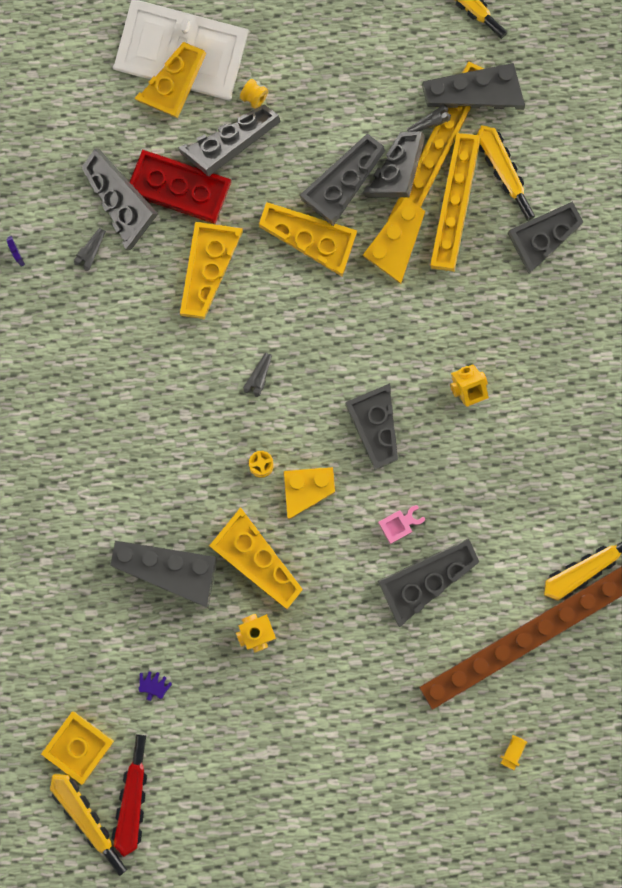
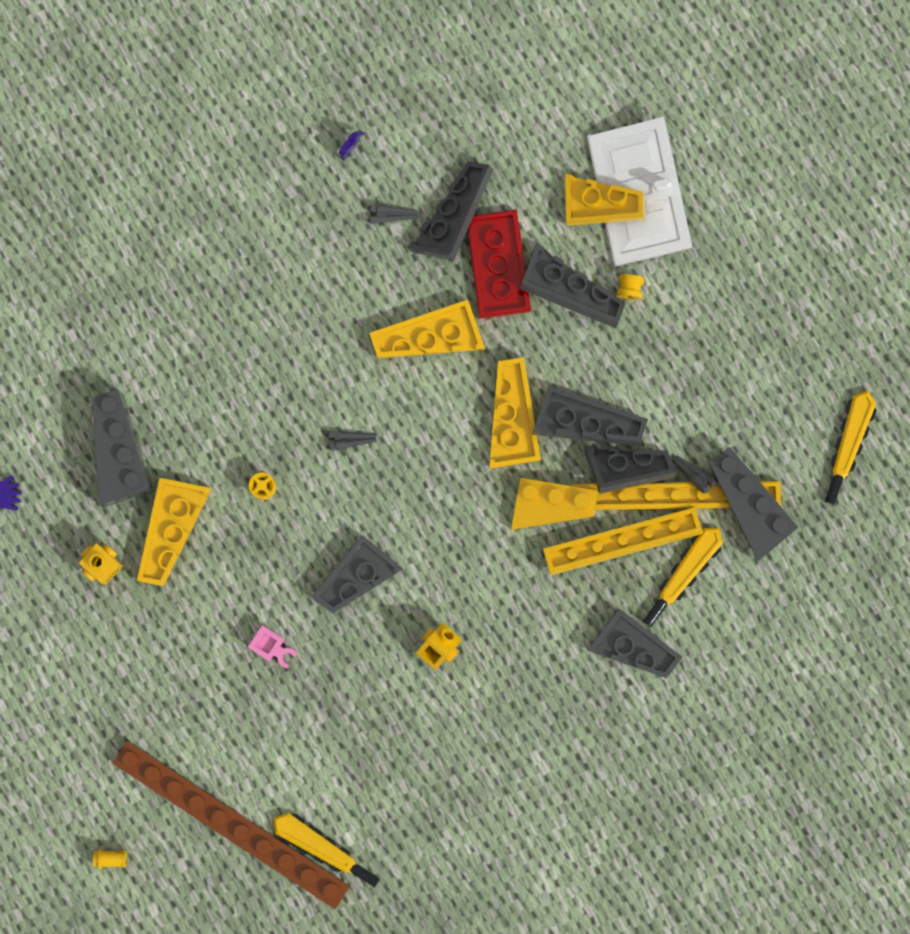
camera: 65 degrees right, 5 degrees up
yellow wing [284,467,335,519] -> none
dark grey wing [378,539,479,627] -> none

